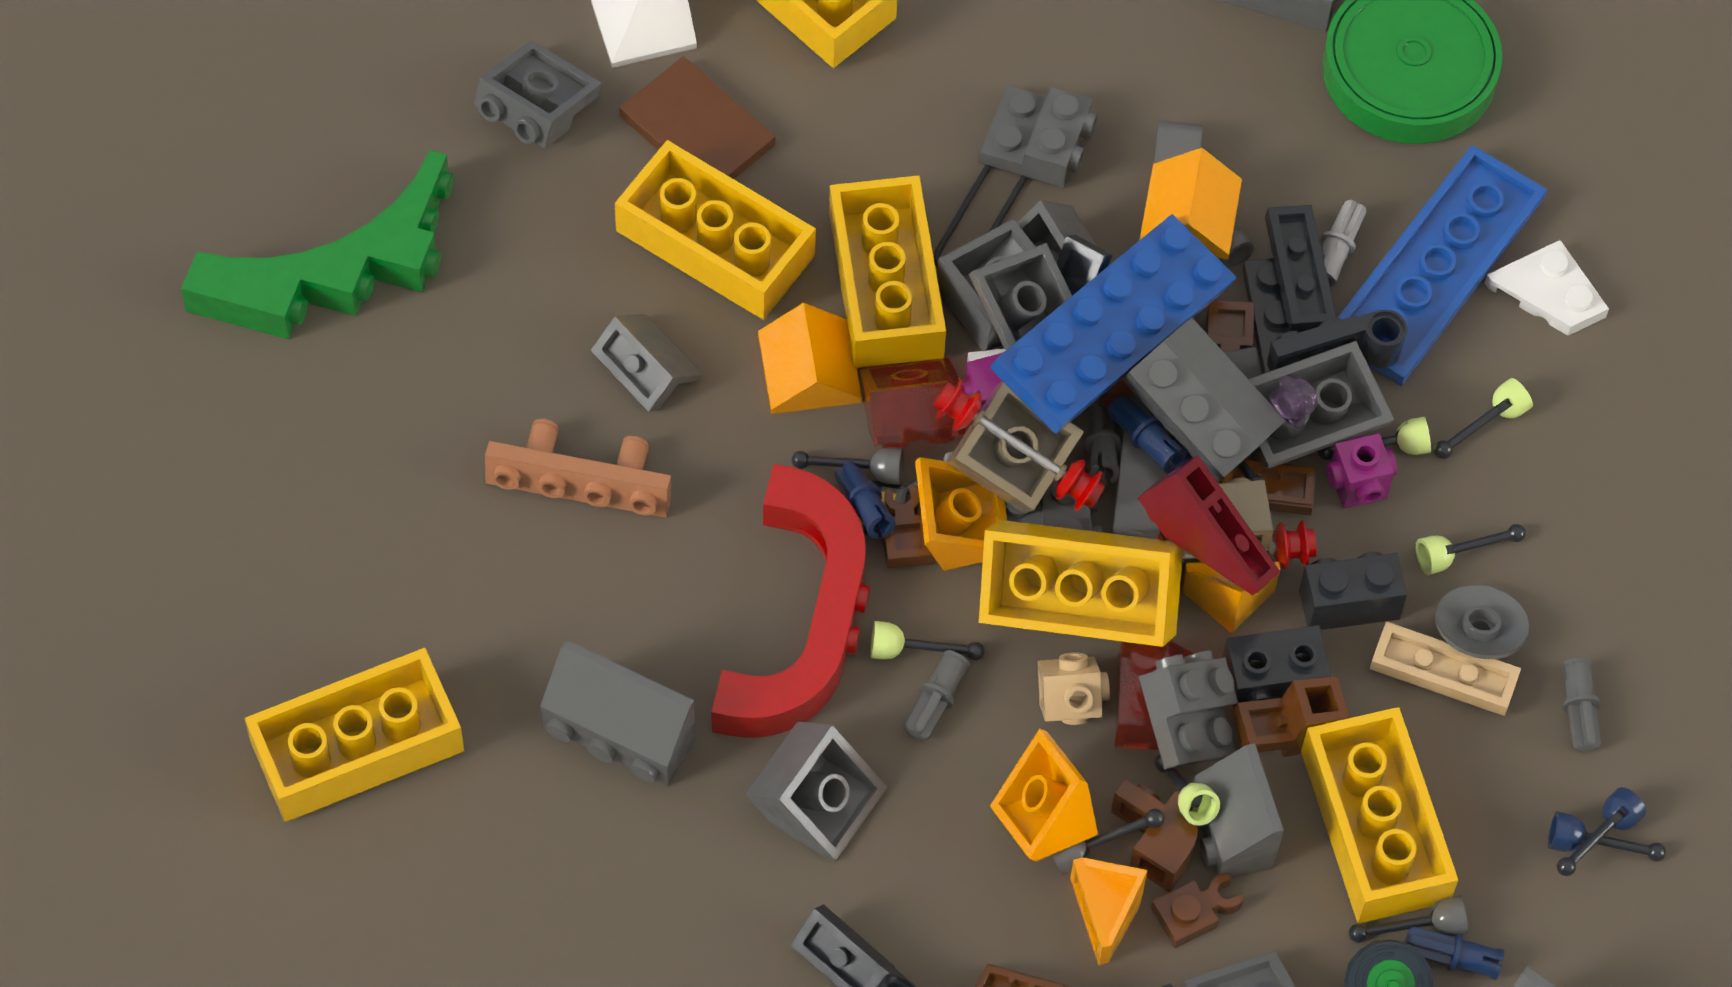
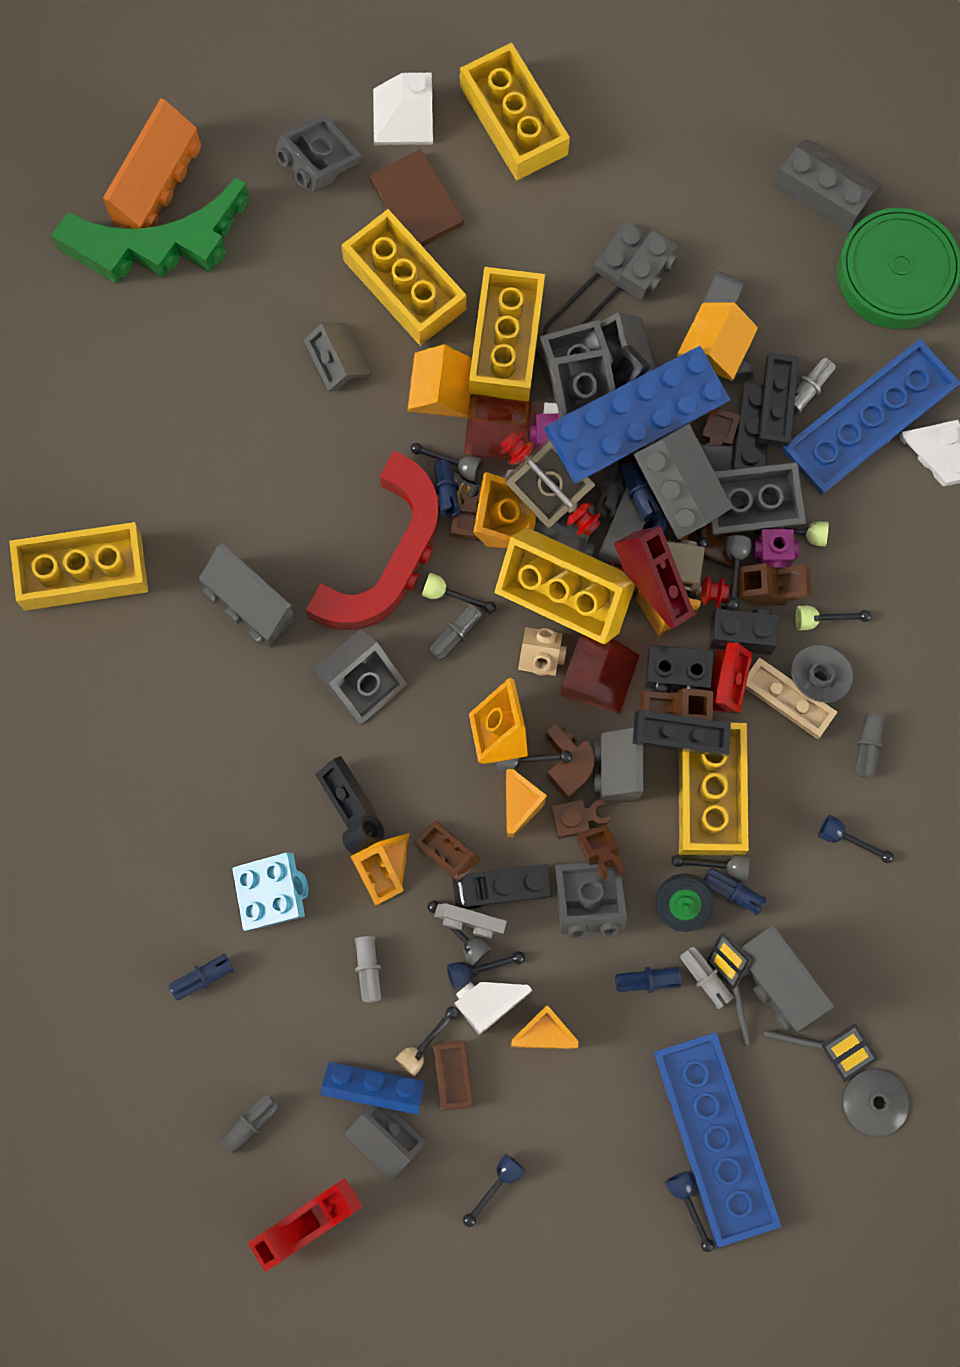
camera: 15 degrees right, 15 degrees up
nougat plate [485,419,671,518] -> none
dark grey plate [1139,650,1238,769] -> none
yellowish green hinge [1155,755,1220,825] -> none
black plate [1267,310,1407,371] -> none
clear purple plate [1270,376,1318,428] -> none
hinge [1434,378,1533,459] -> none
hinge [1556,787,1646,876] -> none
none -> orange slope [103,98,201,229]
none -> reddish brown plate [577,824,623,880]
none -> black plate [633,710,731,757]
none -> red panel [709,643,753,714]
none -> hinge [725,535,751,610]
none -> reddish brown brick [738,563,811,606]

